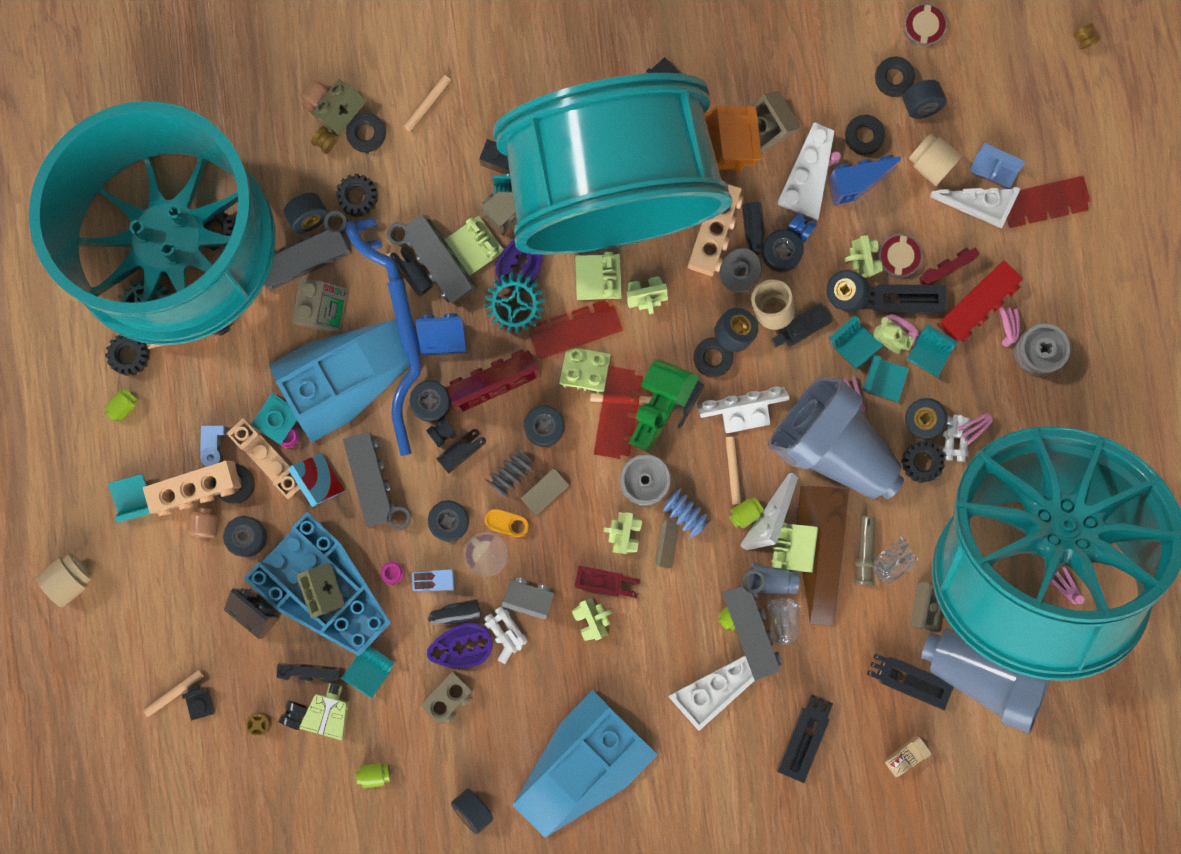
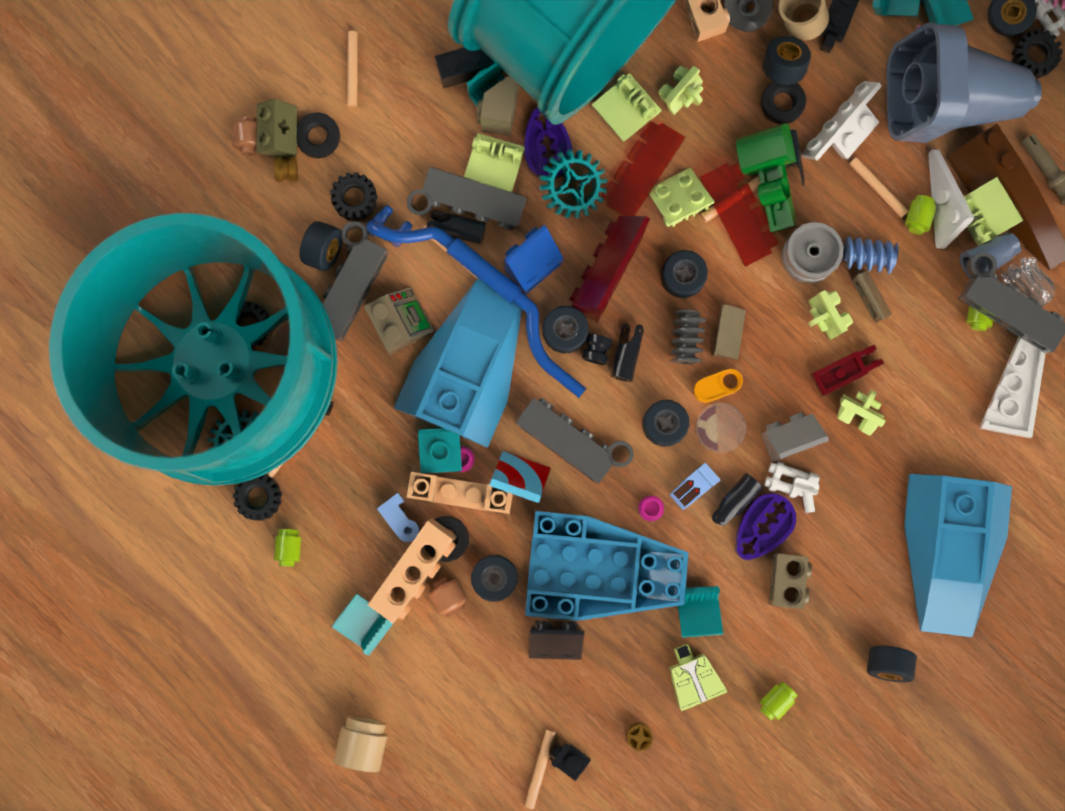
camera: 40 degrees left, 0 degrees up
black hinge [276,663,342,683] -> none
black wheel [278,700,308,730] -> none
olive brick [296,563,345,618] -> none

